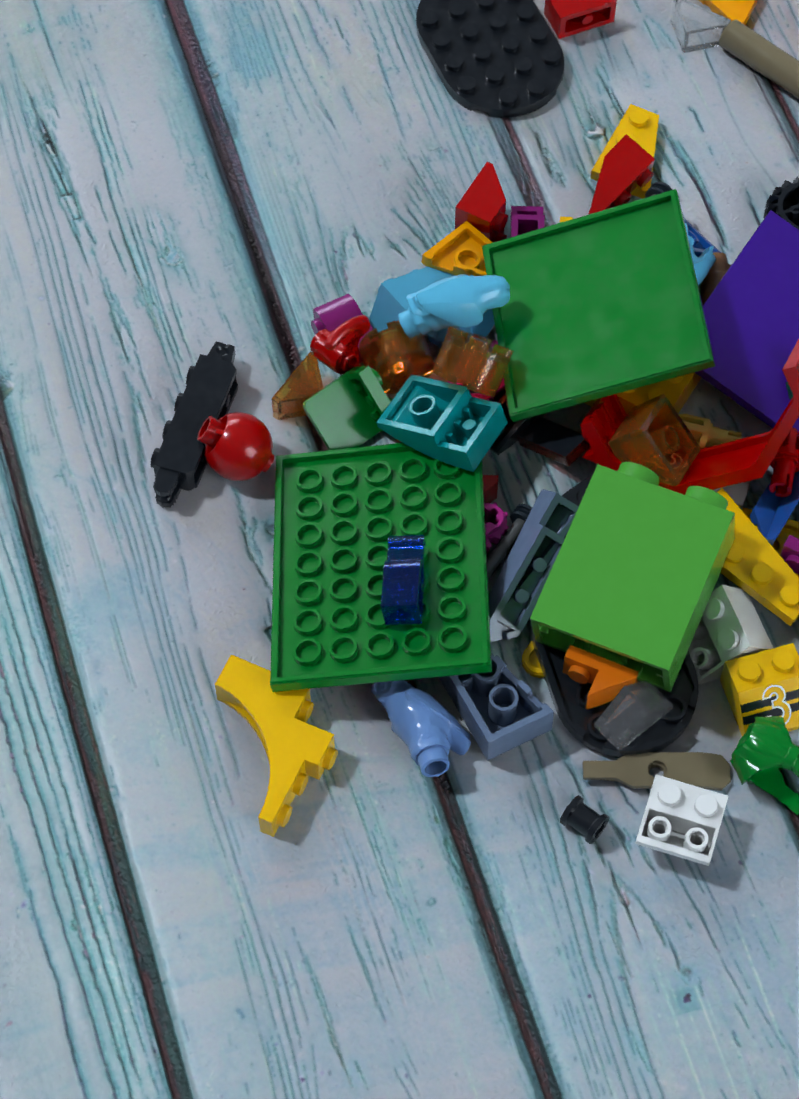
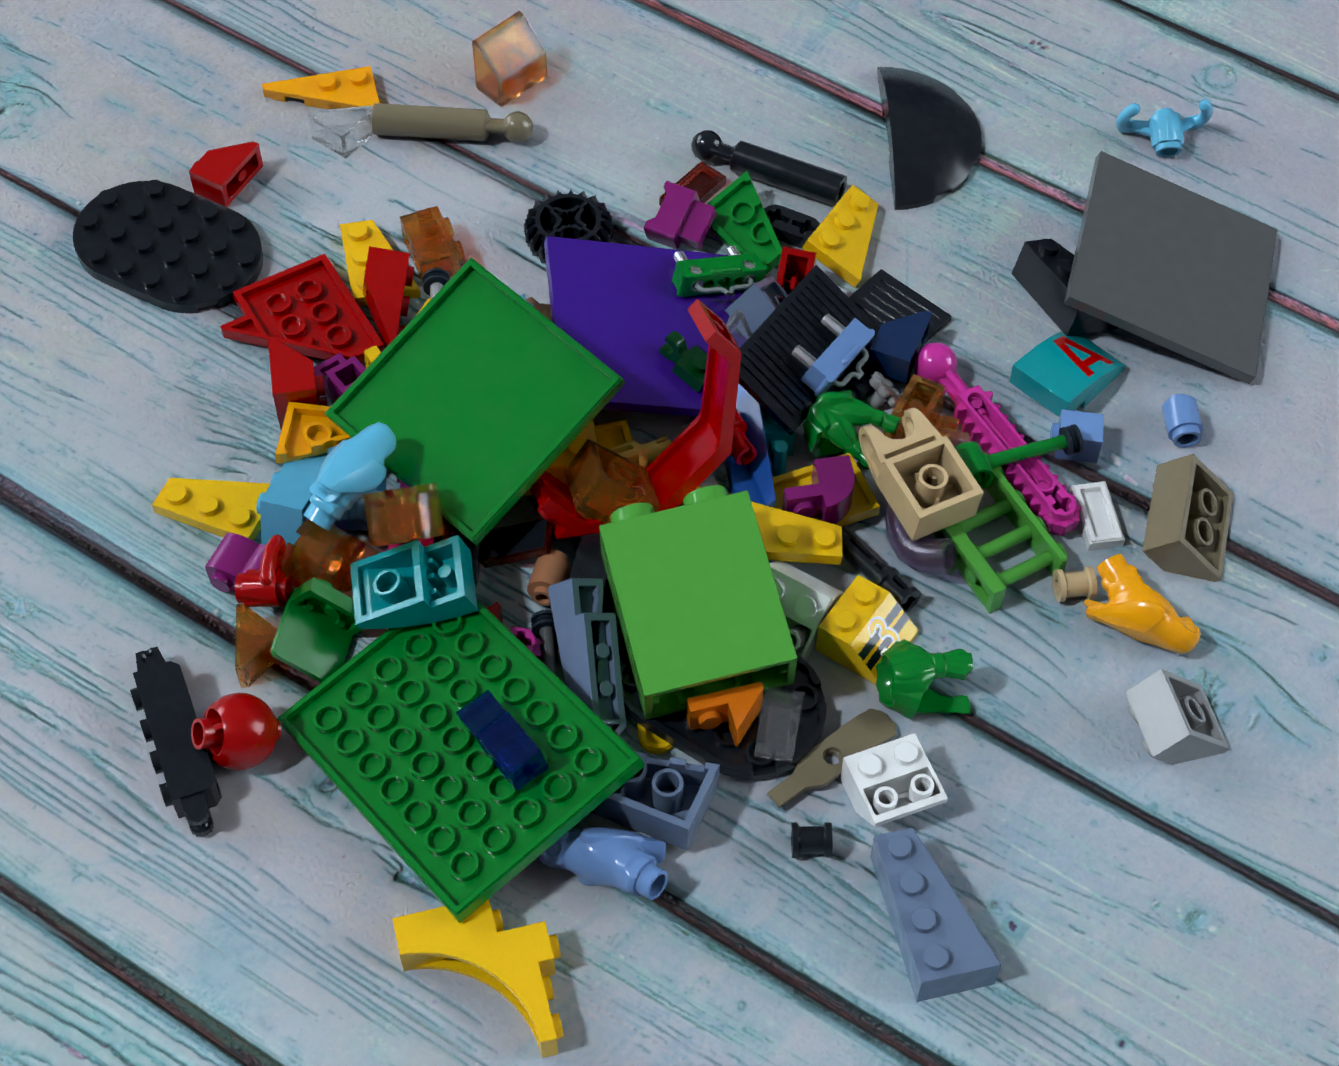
camera: 40 degrees left, 5 degrees down
none -> yellow wing [152,477,270,541]
none -> red wing [220,254,385,363]
none -> clear orange brick [400,206,465,283]
none -> nougat brick [527,550,572,606]
none -> yellow tile [594,420,632,458]
none -> sand blue wedge [870,827,1001,1002]

